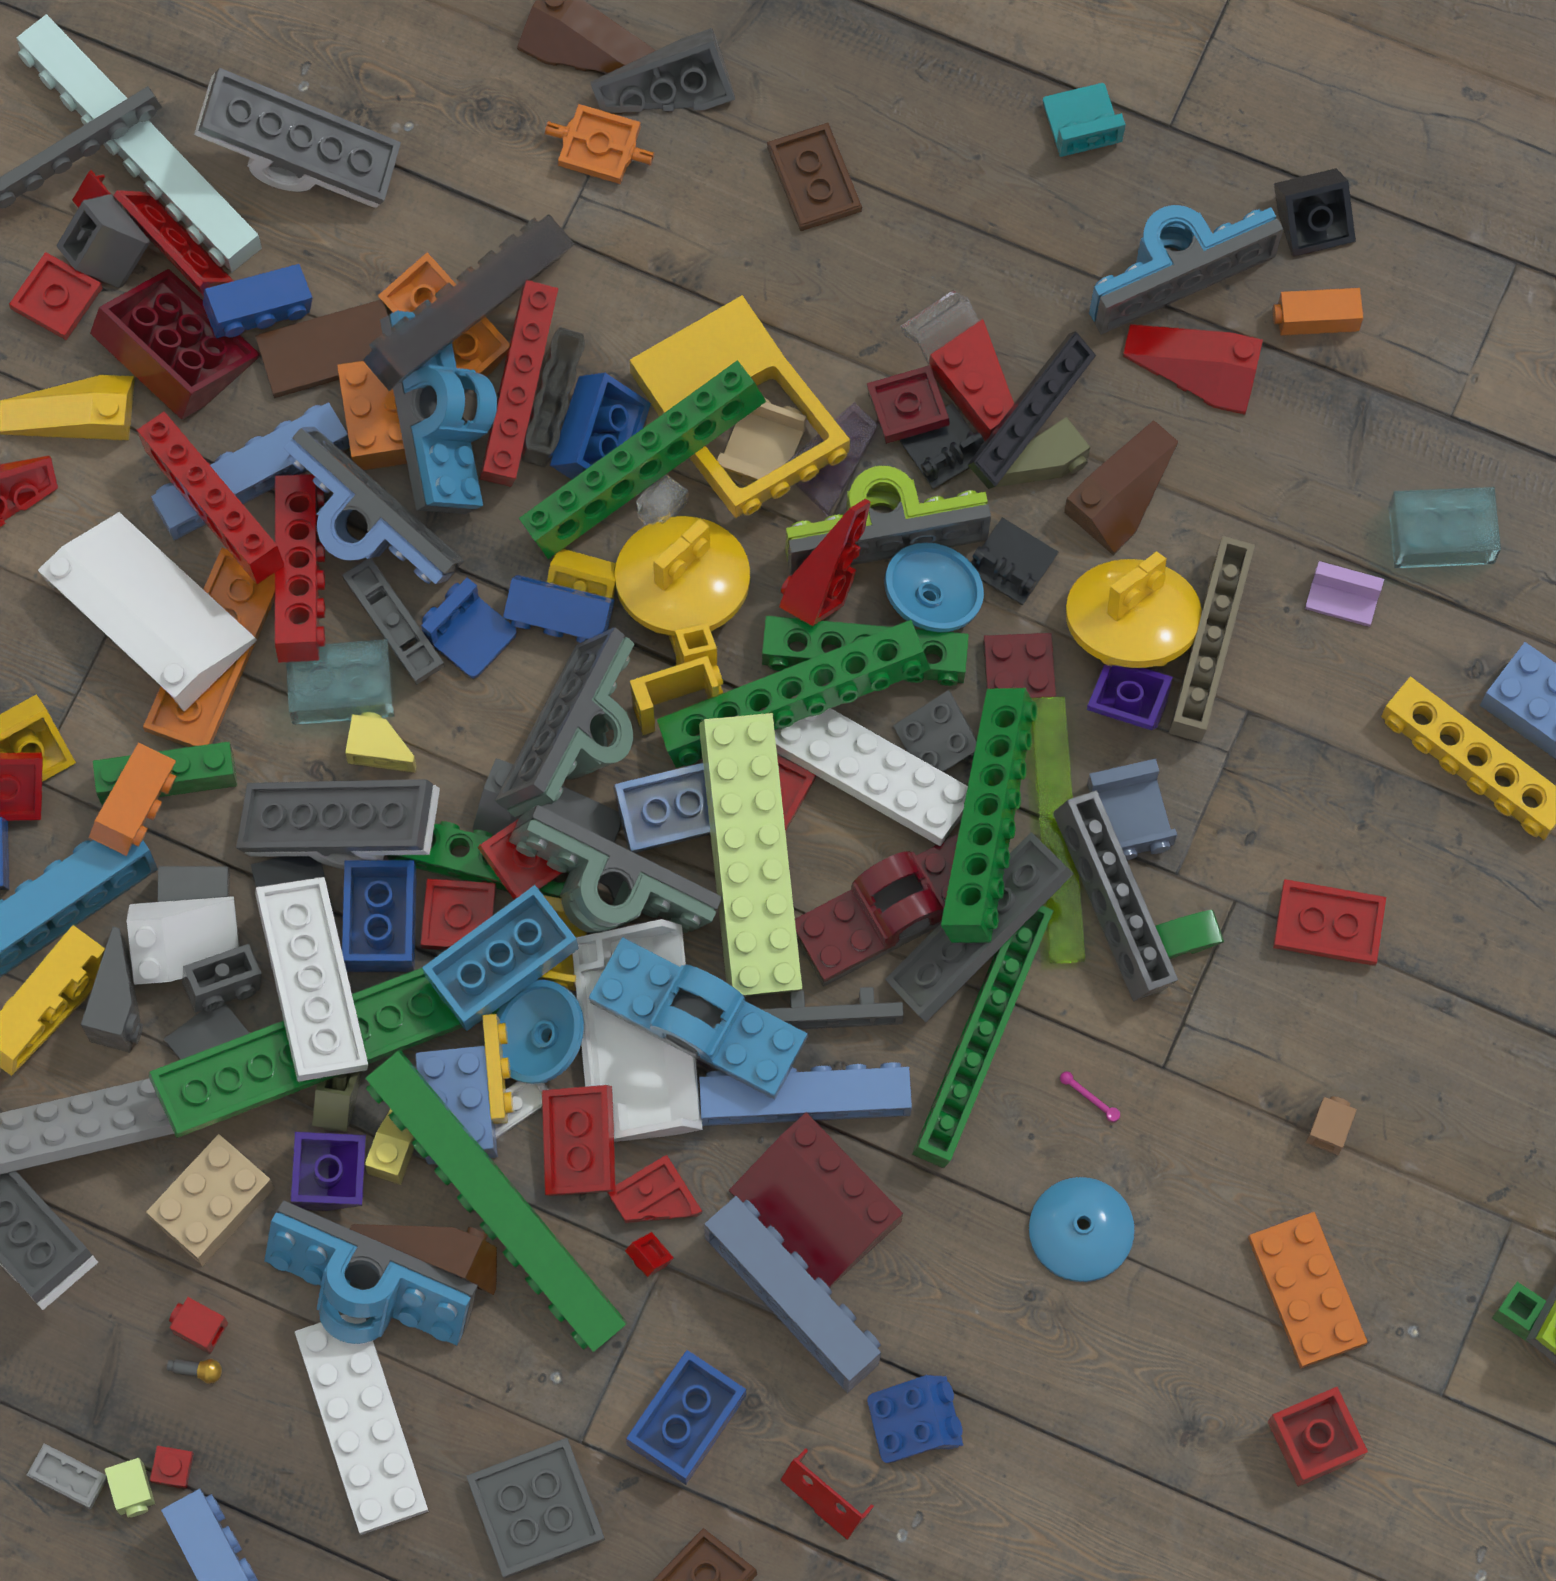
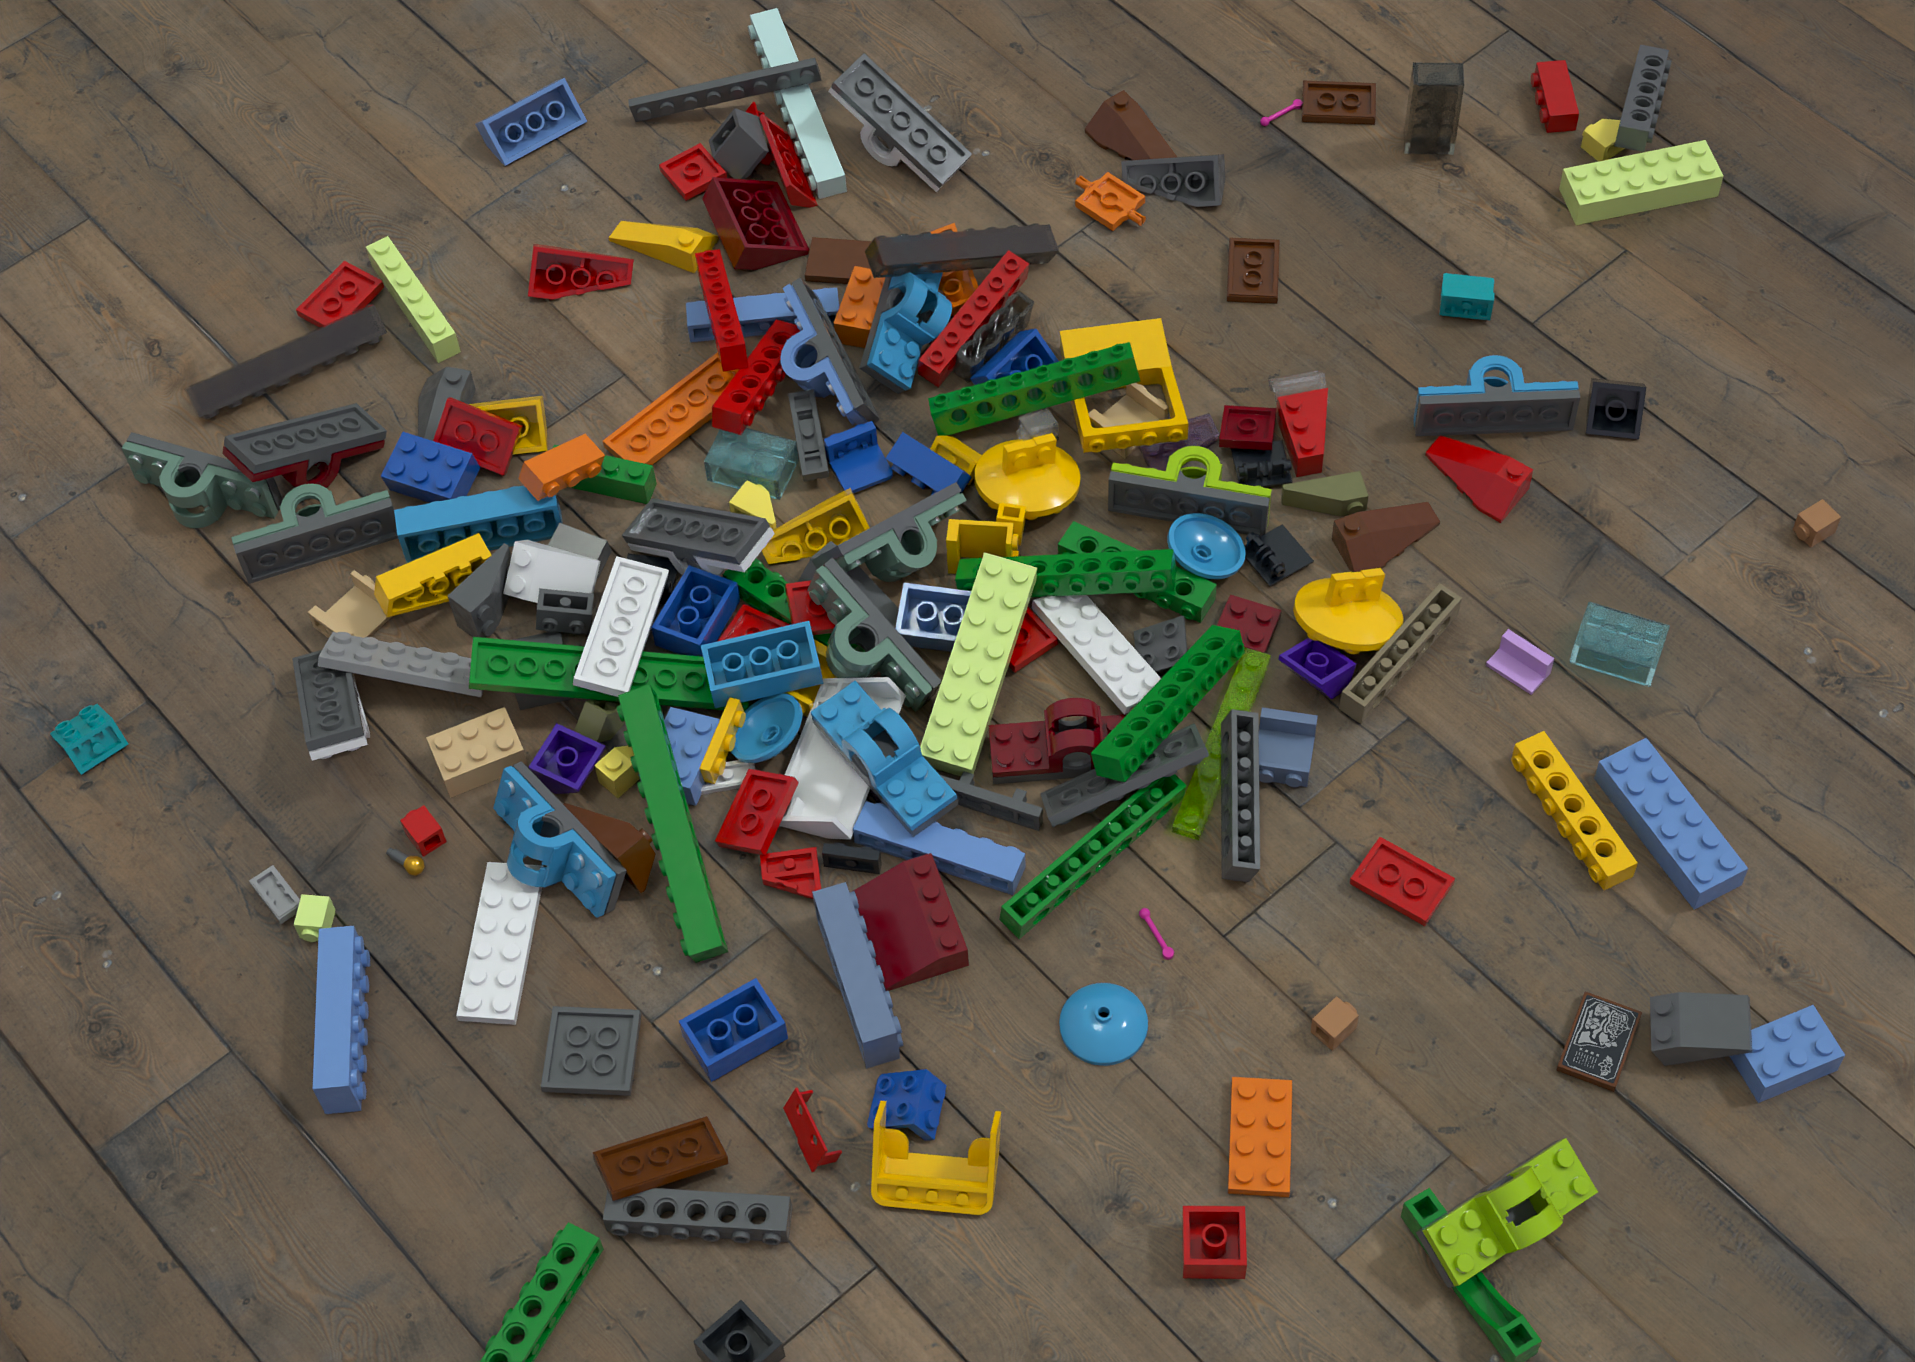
camera: 30 degrees right, 15 degrees down
white slope [38,512,257,712] -> none
red plate [150,1446,194,1489] -> none
blue brick [203,264,313,338] -> none
red plate [625,1232,674,1277] -> none
red wedge [779,499,871,626] -> none
black tile [967,331,1096,489] -> none
green slope [1155,909,1224,959] -> none
orange brick [1273,288,1363,336] -> none
none -> yellow wedge [762,488,870,564]
none -> black plate [822,843,882,874]
none -> yellow windscreen [871,1101,1001,1215]

